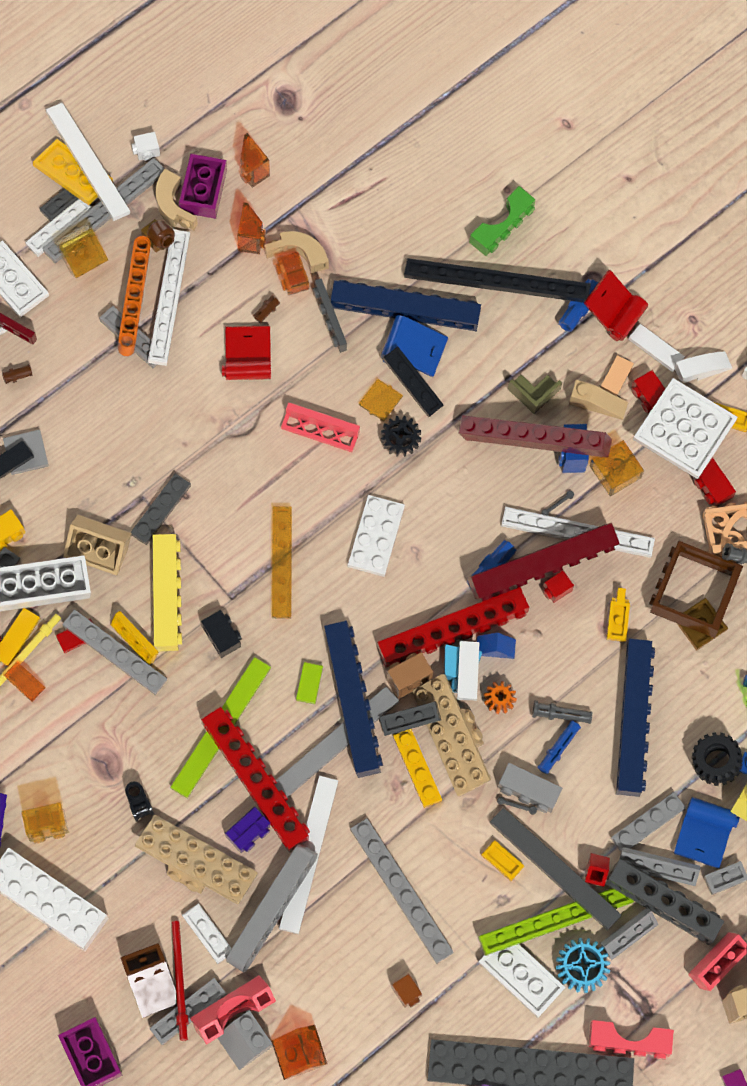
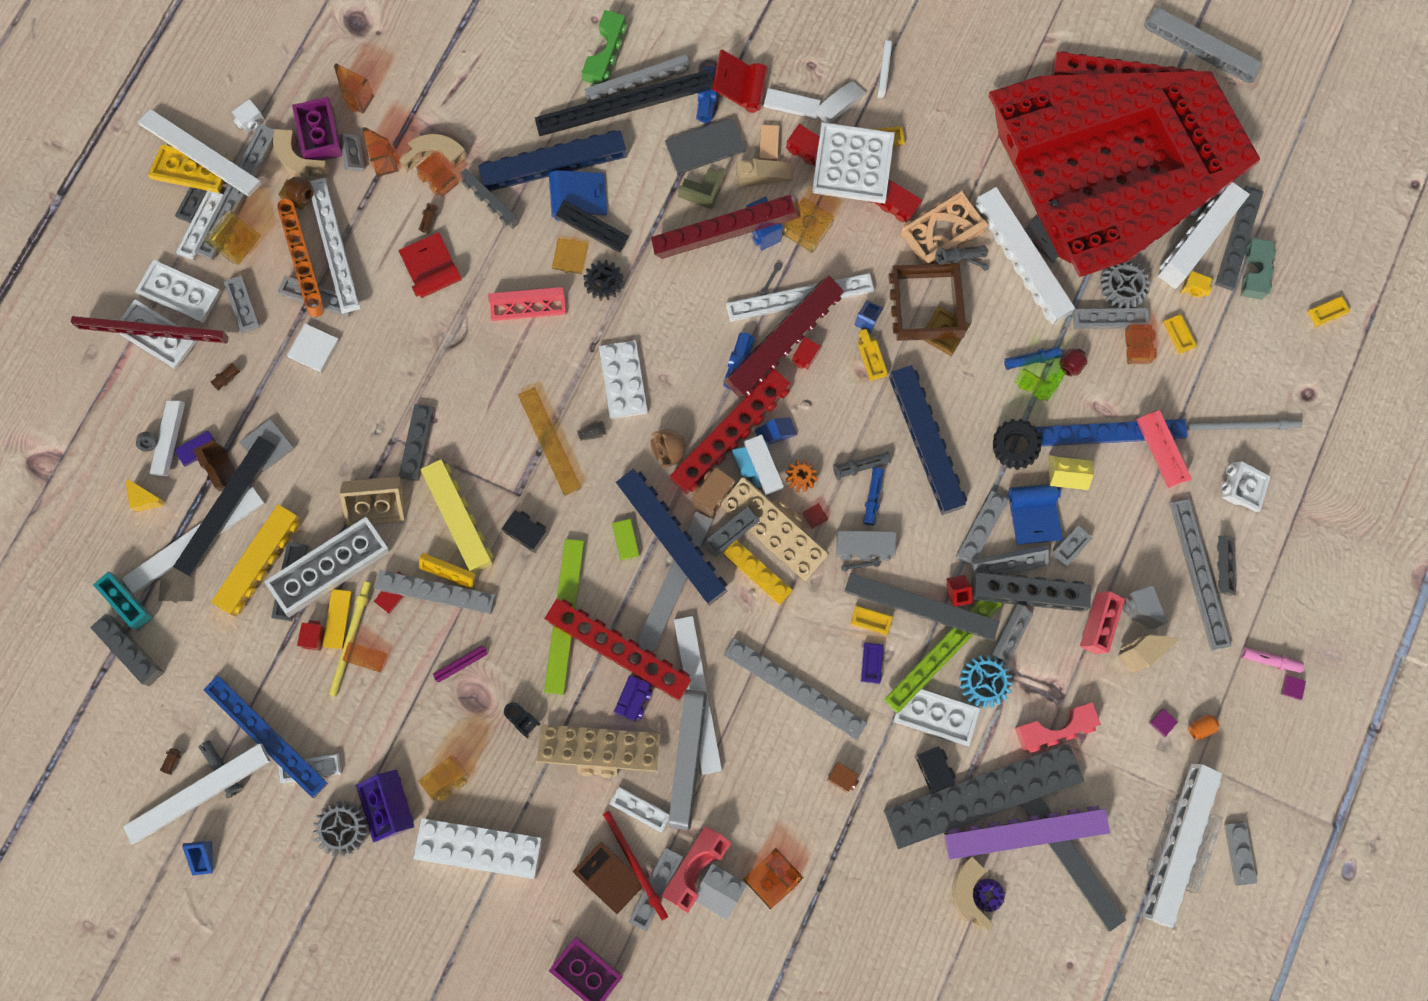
camera: 25 degrees left, 5 degrees up
none -> light grey plate [224,275,261,334]
none -> white tile [287,324,339,373]
none -> light grey plate [339,133,365,172]
none -> magenta axle [433,645,488,682]
none -> clear smoke cone [577,420,607,441]
none -> light grey plate [584,54,689,103]
none -> medium nougat cylinder [650,429,686,468]
none -> dark grey tile [665,118,746,175]
none -> clear red tile [802,503,828,529]
none -> blue slope [854,300,883,333]
none -> dark purple tile [860,643,884,684]
none -> black brick [915,746,956,793]

